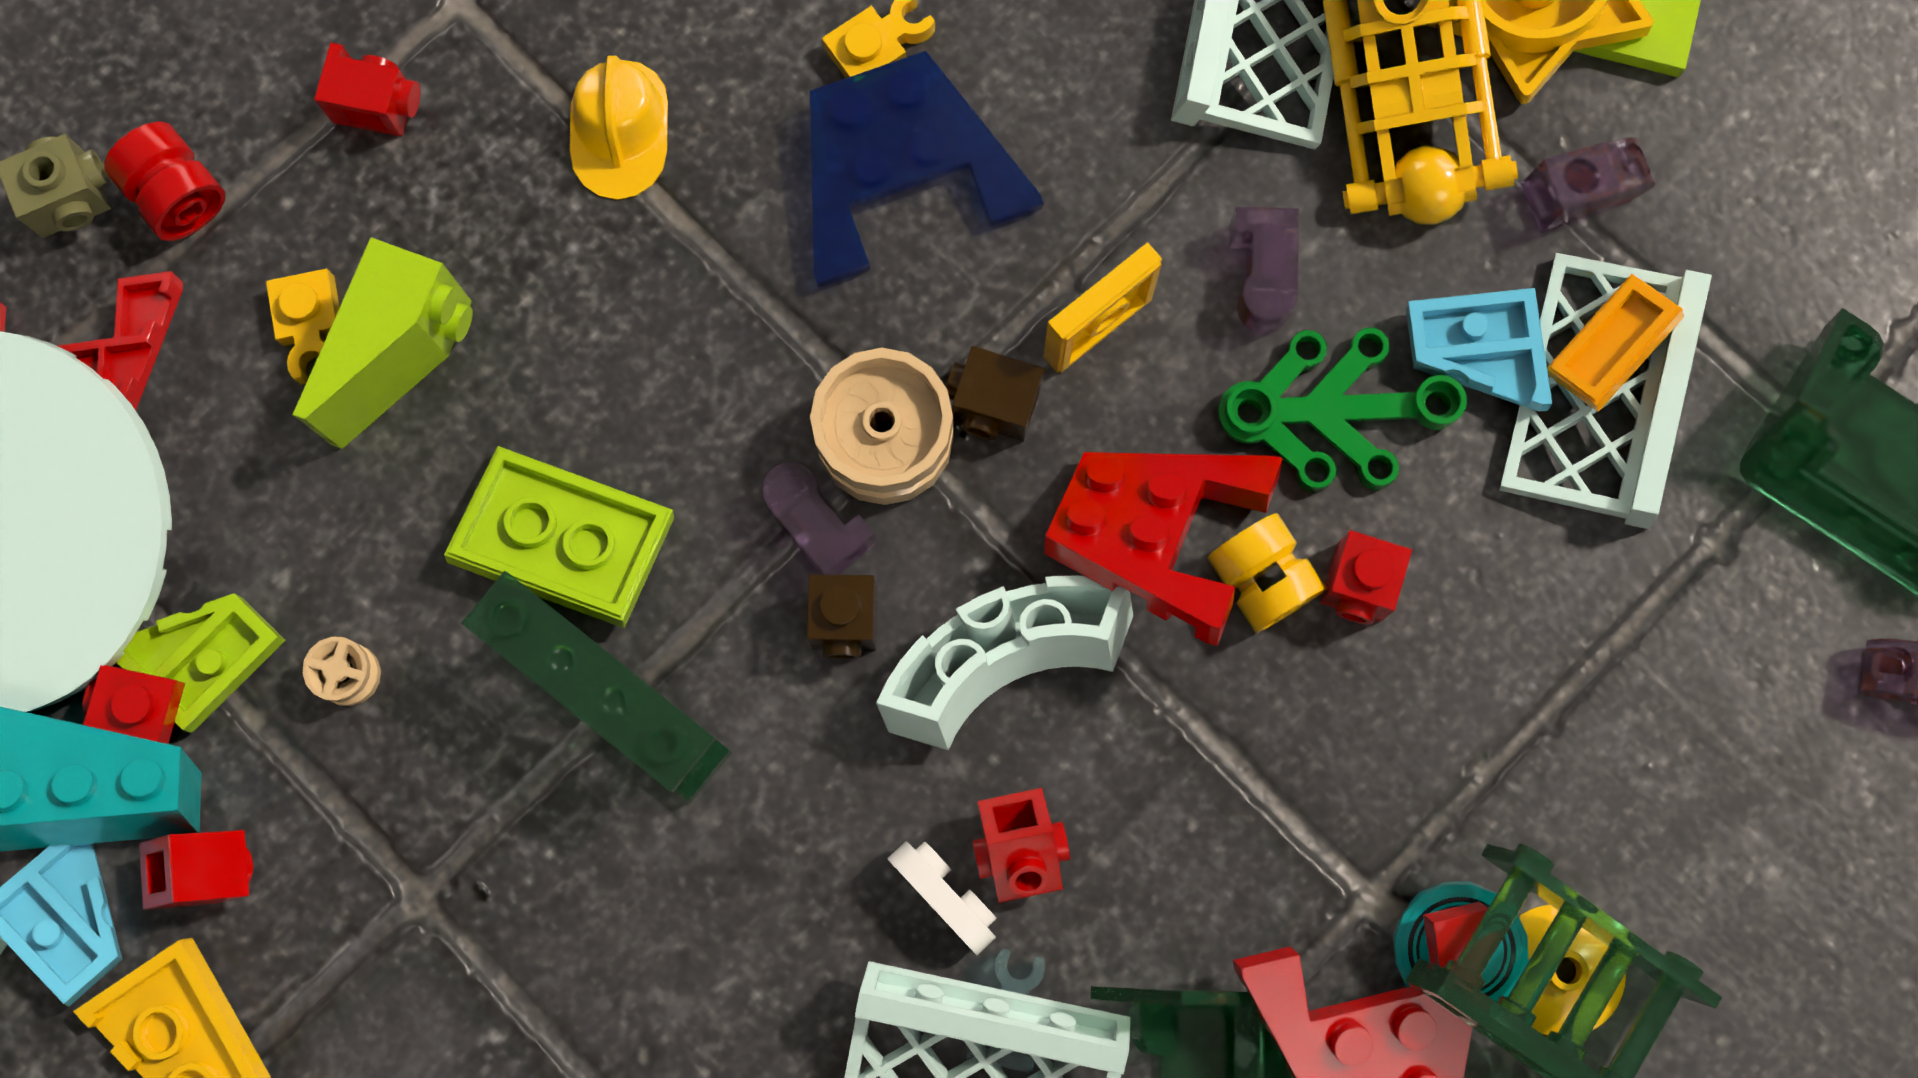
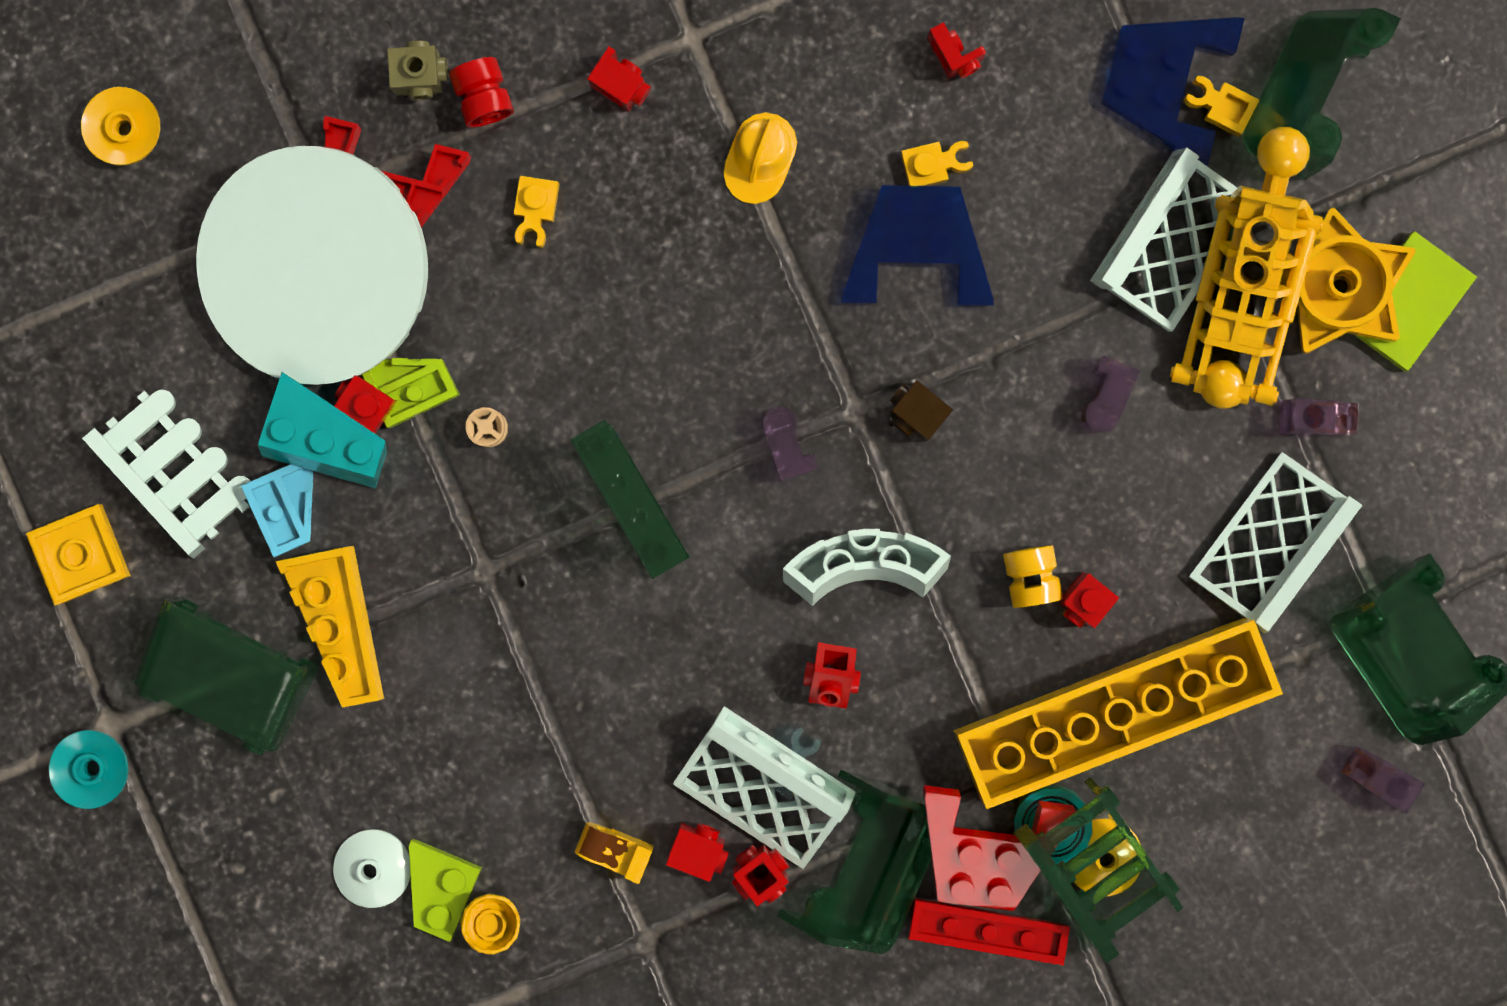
camera: 15 degrees right, 10 degrees up
red brick [139,830,253,910] -> none
lime slope [293,237,473,449] -> none
lime tile [444,446,674,628] -> none
dark brown brick [807,574,877,659] -> none
tan wheel [810,348,954,505] -> none
white plate [887,841,997,955] -> none
yellow tile [1043,242,1162,373] -> none
red wing [1044,452,1283,647] -> none
green plant [1218,327,1467,493] -> none
medium azure wing [1406,288,1552,412] -> none
light orange tile [1547,274,1684,412] -> none
none -> yellow brick [953,618,1283,809]

